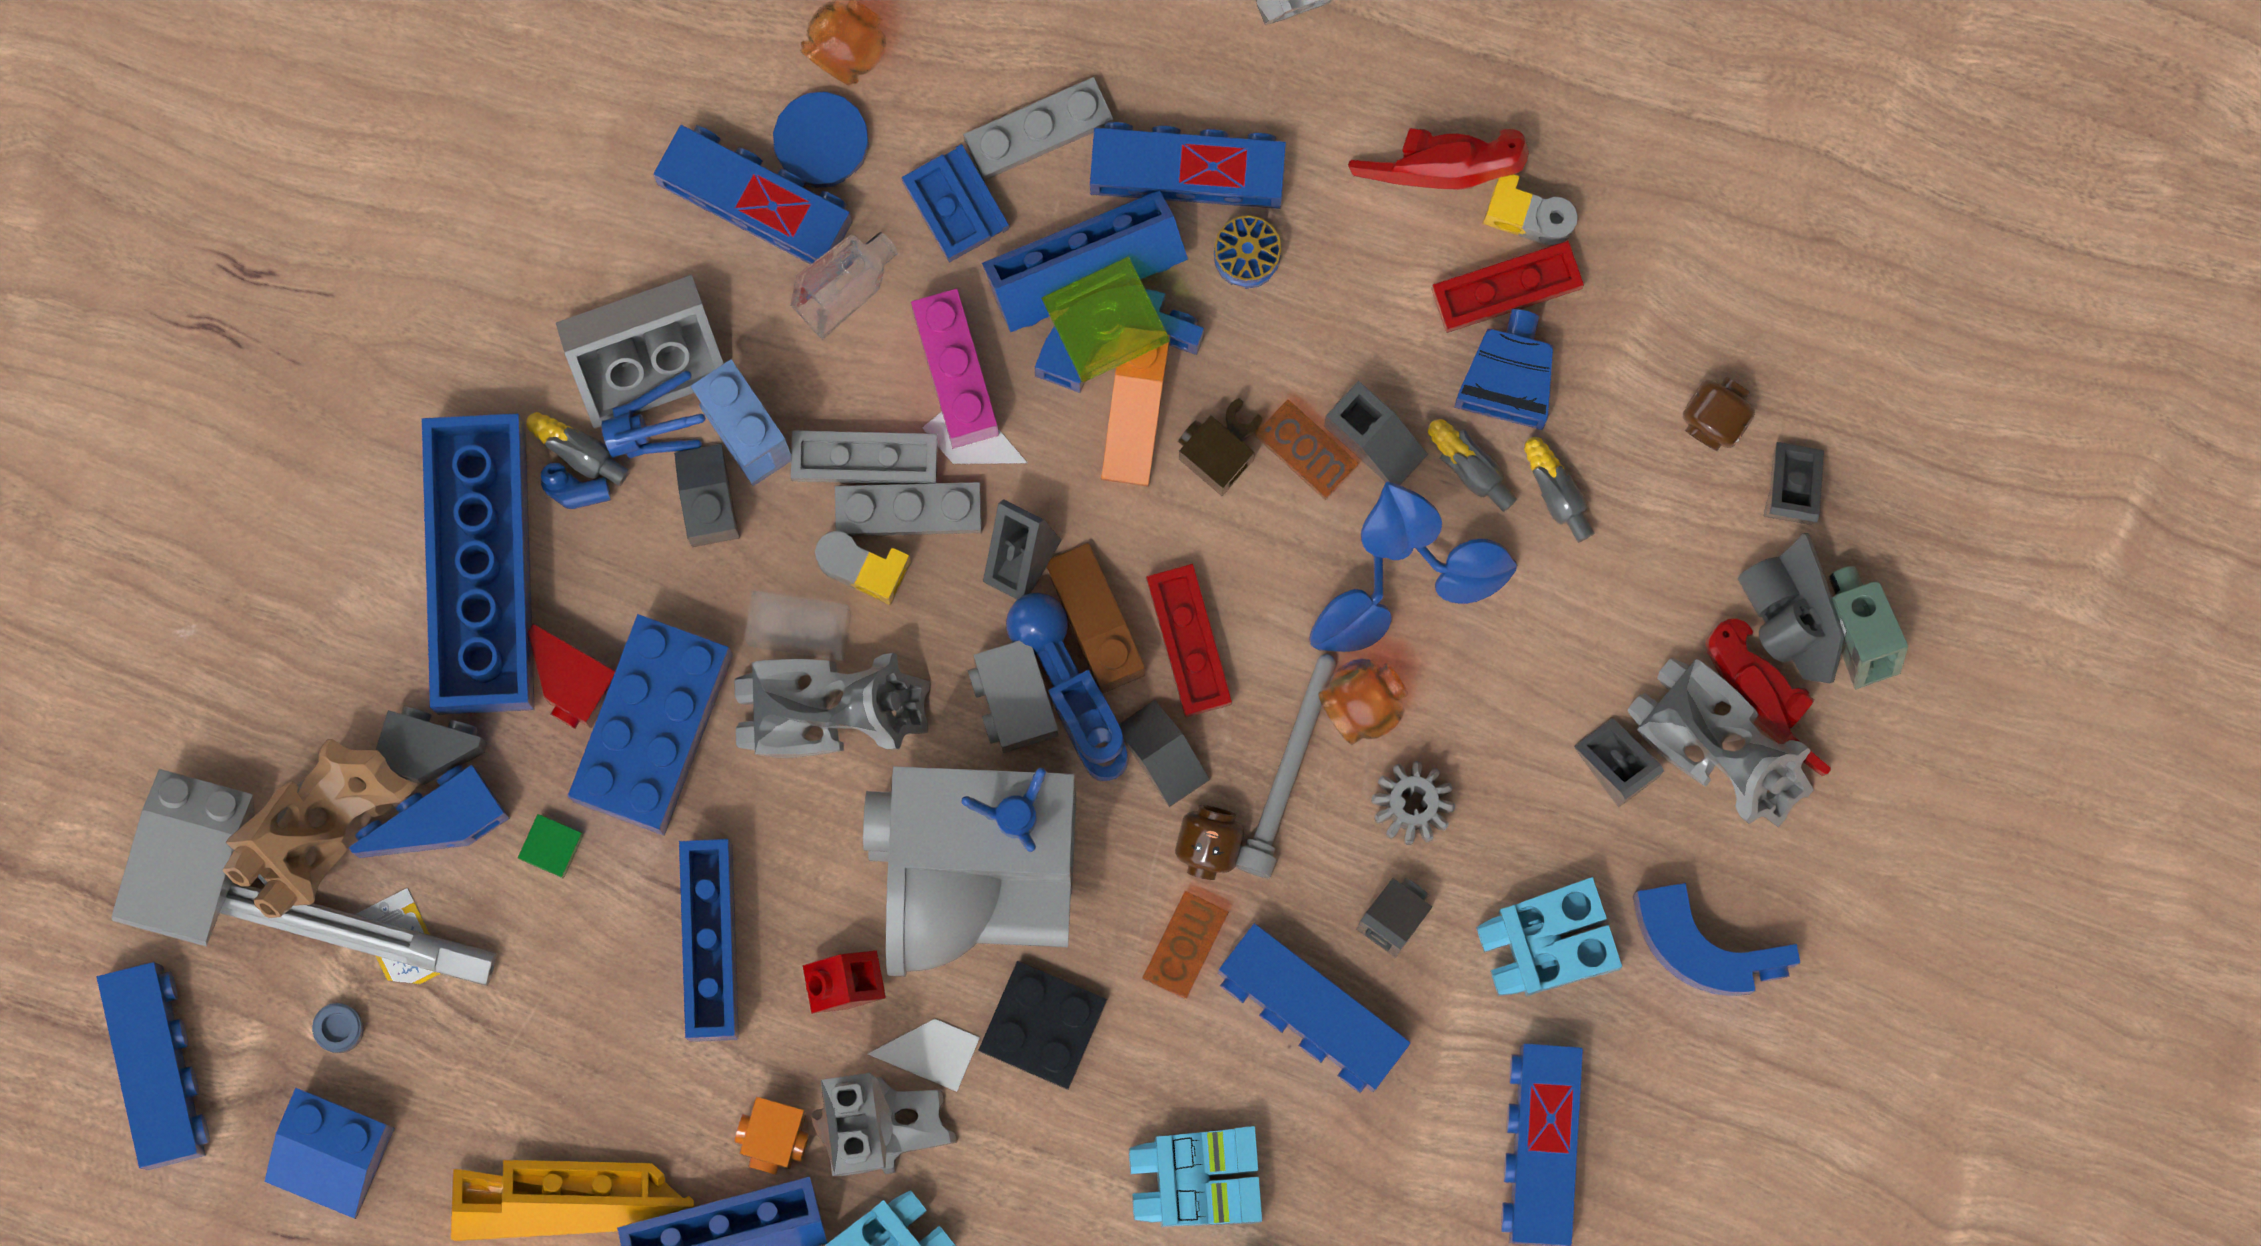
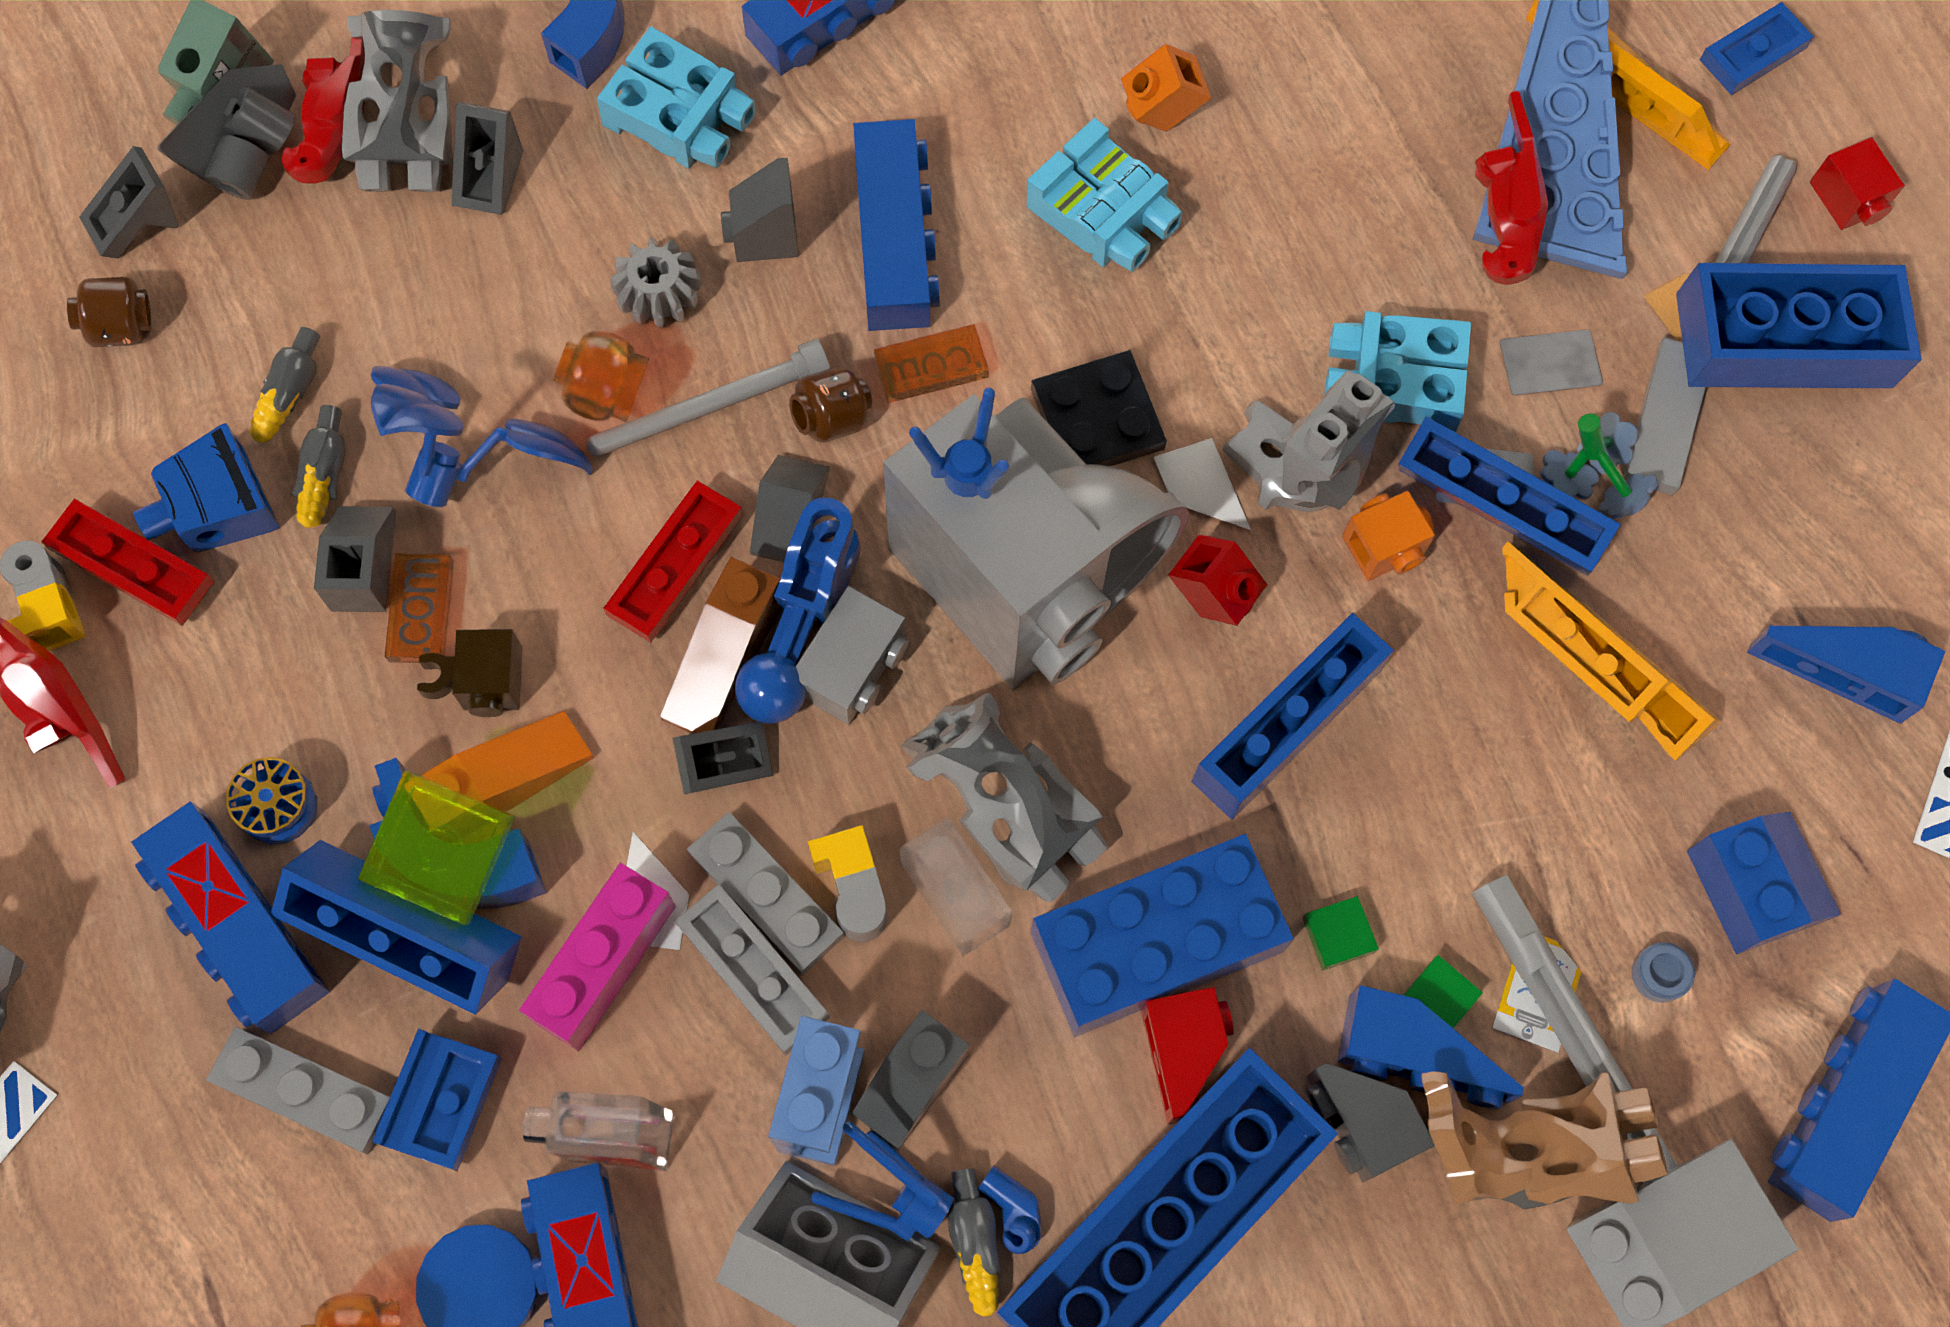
camera: 135 degrees left, 10 degrees down
none -> green tile [1403,955,1483,1029]

